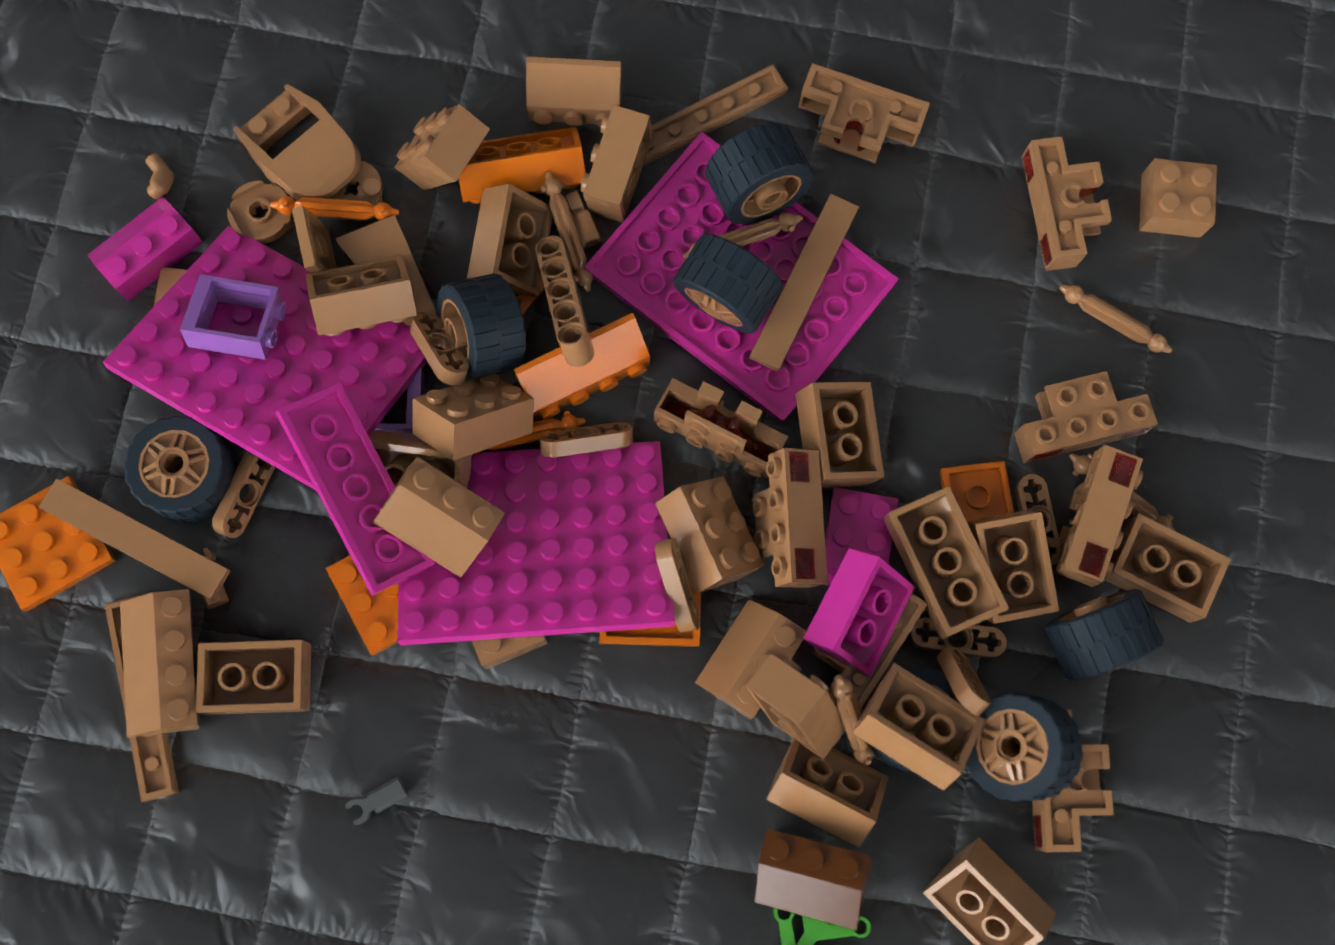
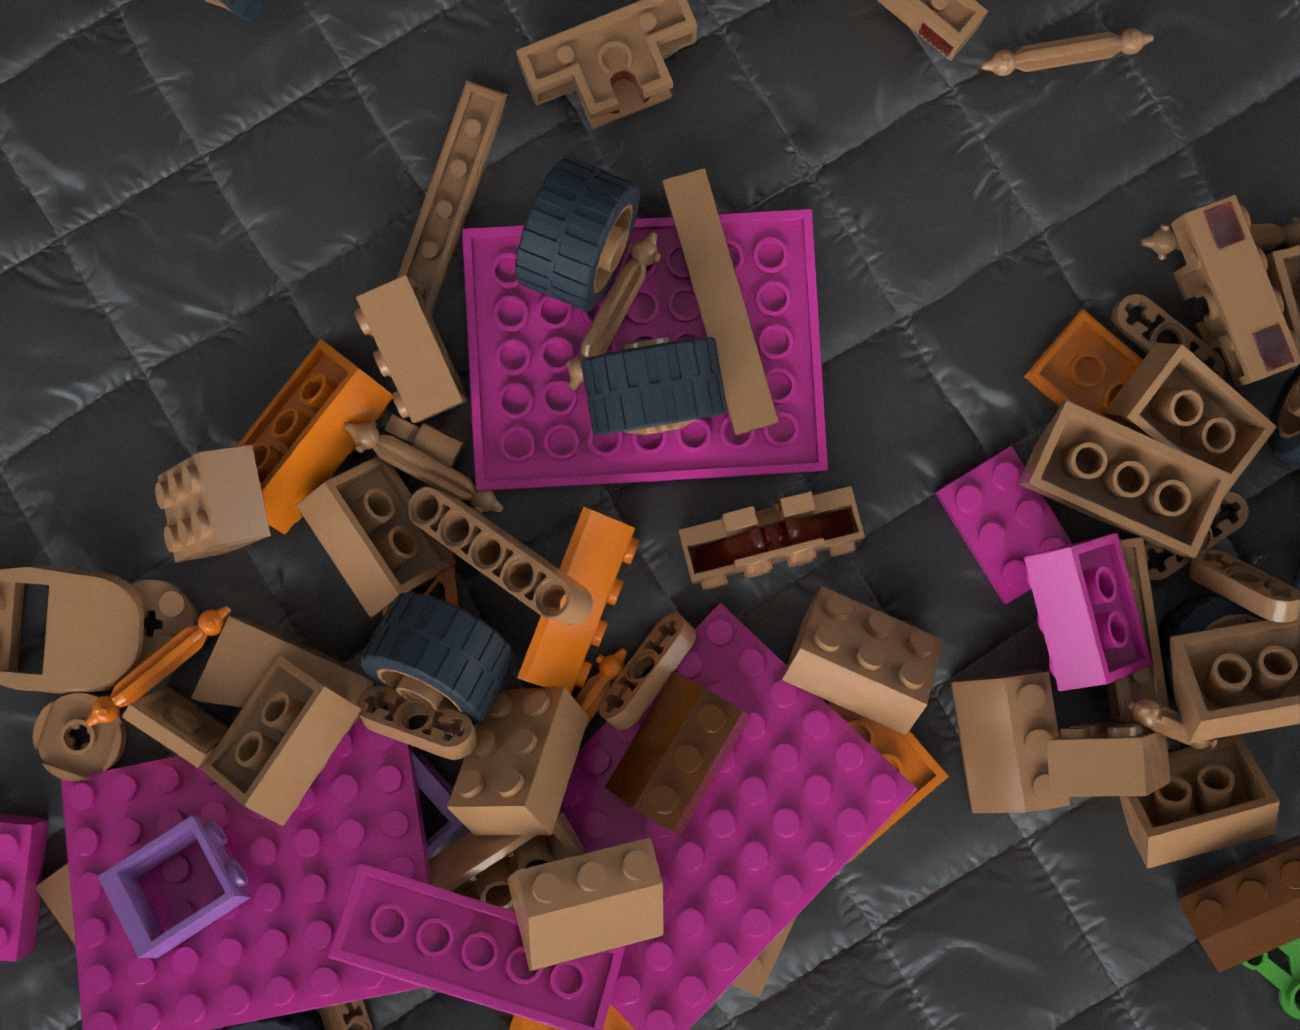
camera: 40 degrees left, 10 degrees up
medium nougat slope [526,57,622,127] -> none
medium nougat beam [655,538,700,632] -> none
medium nougat piece [752,448,828,588] -> none
medium nougat brick [795,382,884,488] -> none
medium nougat piece [1014,371,1158,464] -> none
none -> reddish brown slope [605,671,751,835]

